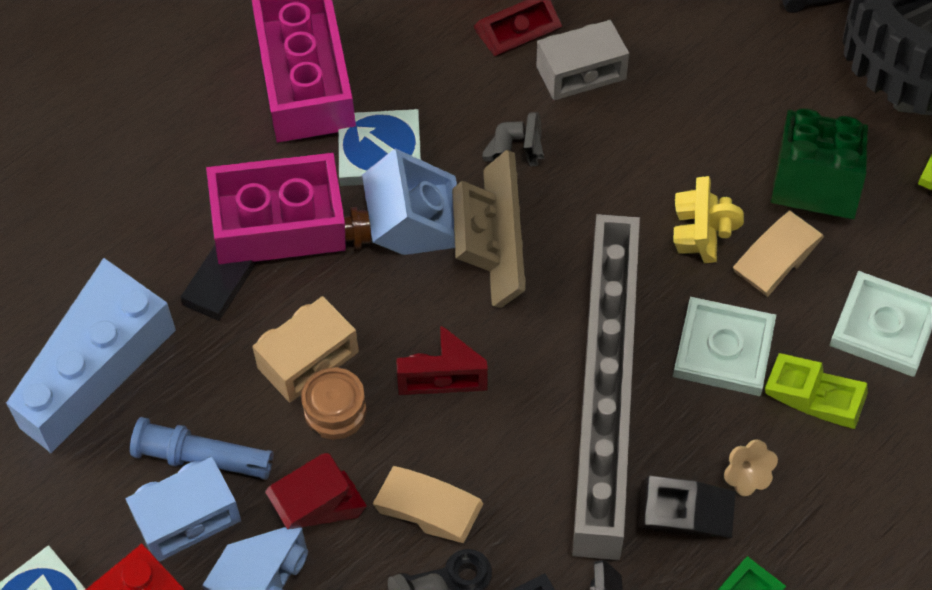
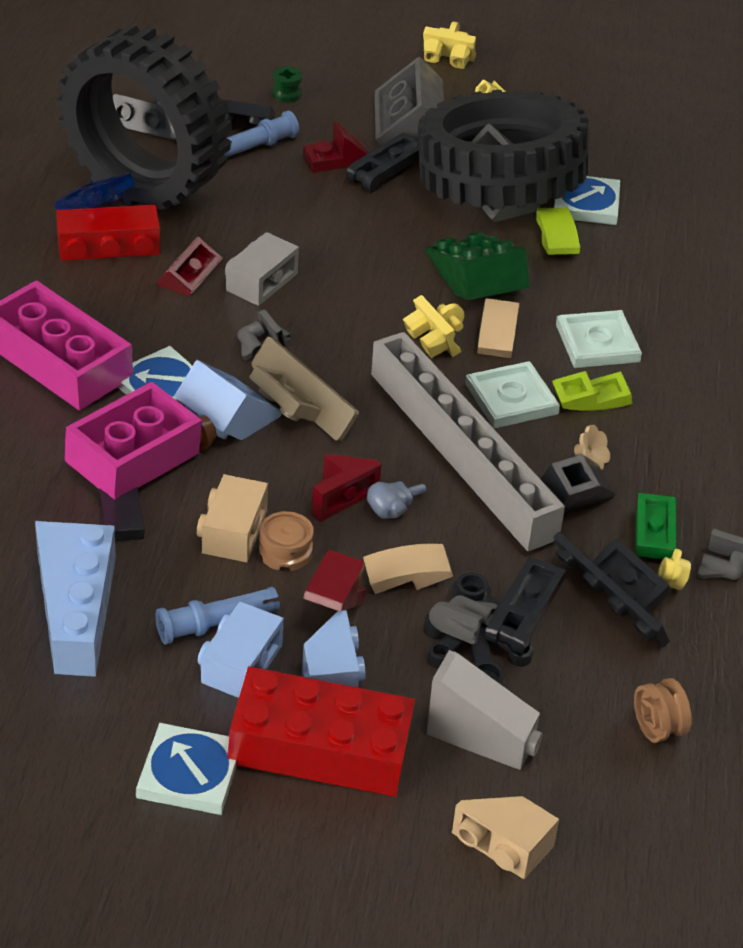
camera: 40 degrees left, 15 degrees down
none -> sand blue piece [367,481,426,519]

